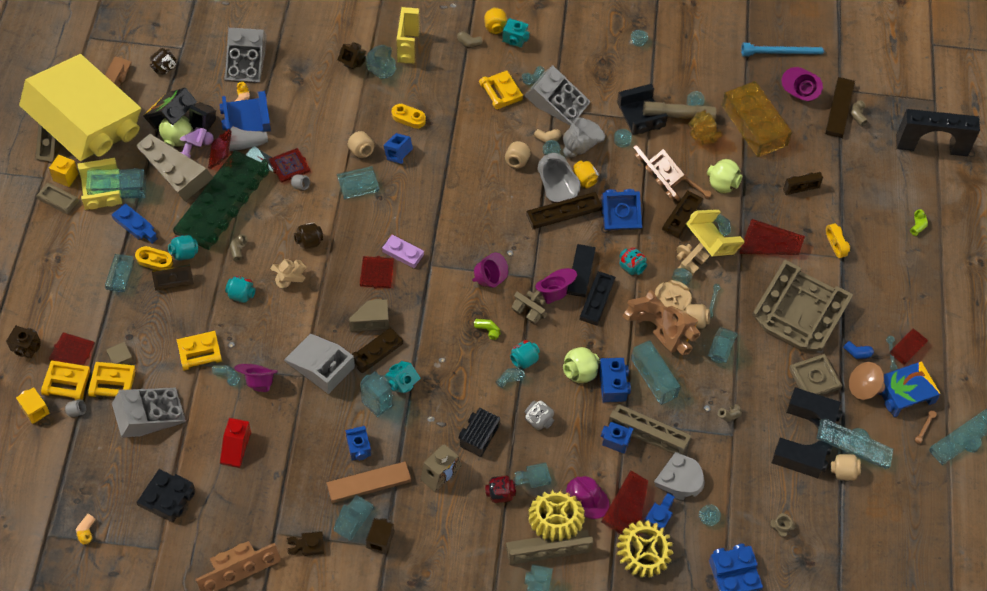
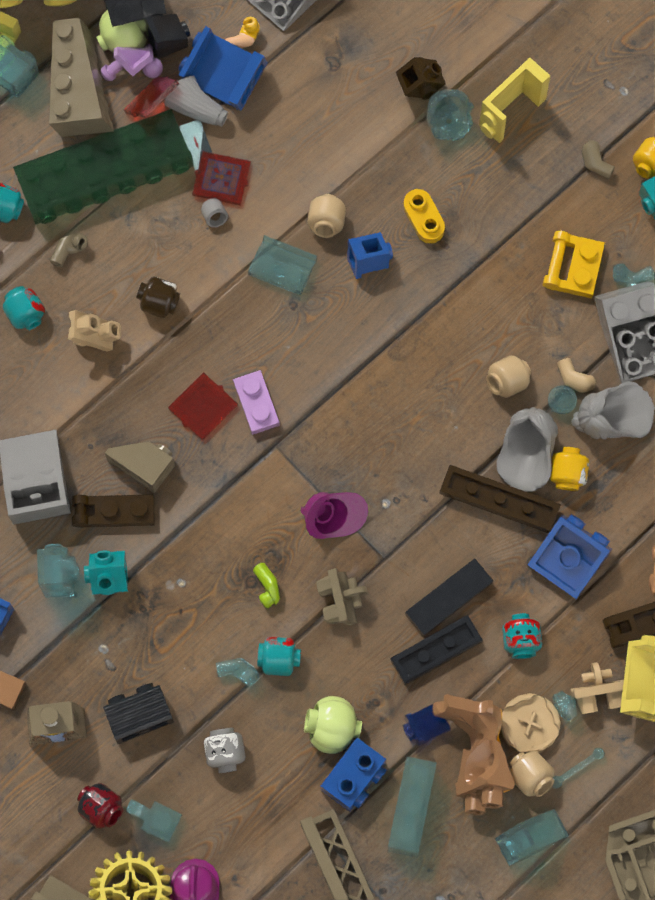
camera: 45 degrees right, 15 degrees up
magenta piece [535,268,577,304] -> none
blue brick [601,422,634,454] -> none
none -> clear blue bracket [402,704,451,746]

